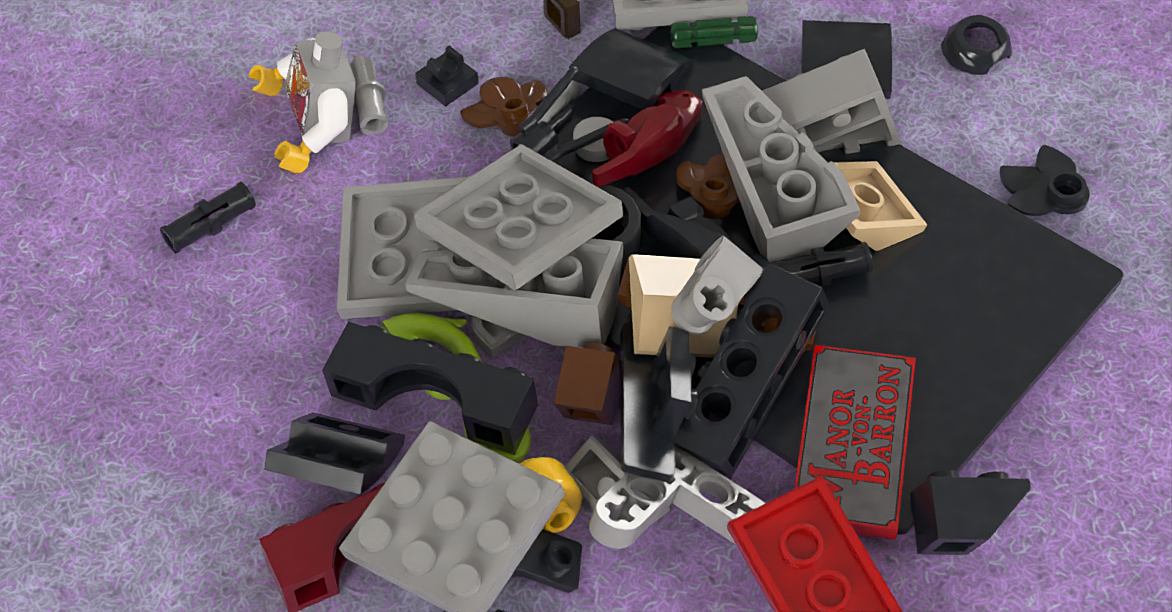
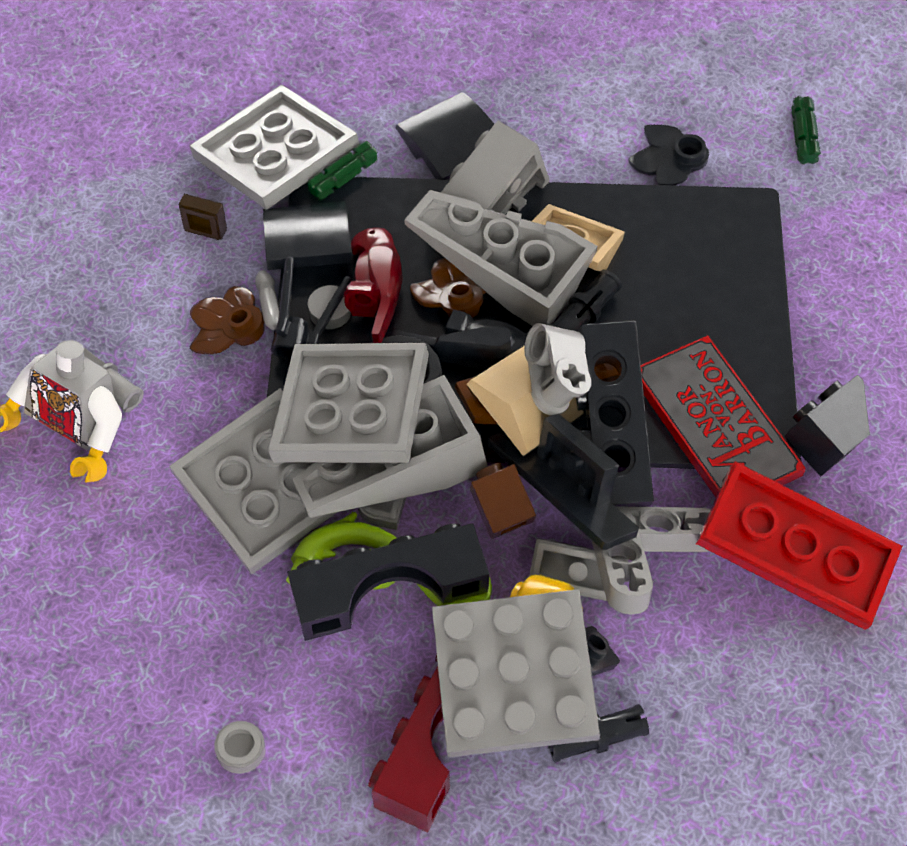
camera: 40 degrees left, 5 degrees up
black pin [160,182,256,254] -> none
black slope [264,412,405,494] -> none
black tile [415,46,479,107] -> none
black piece [941,15,1012,75] -> none
none -> light grey tile [214,721,266,774]

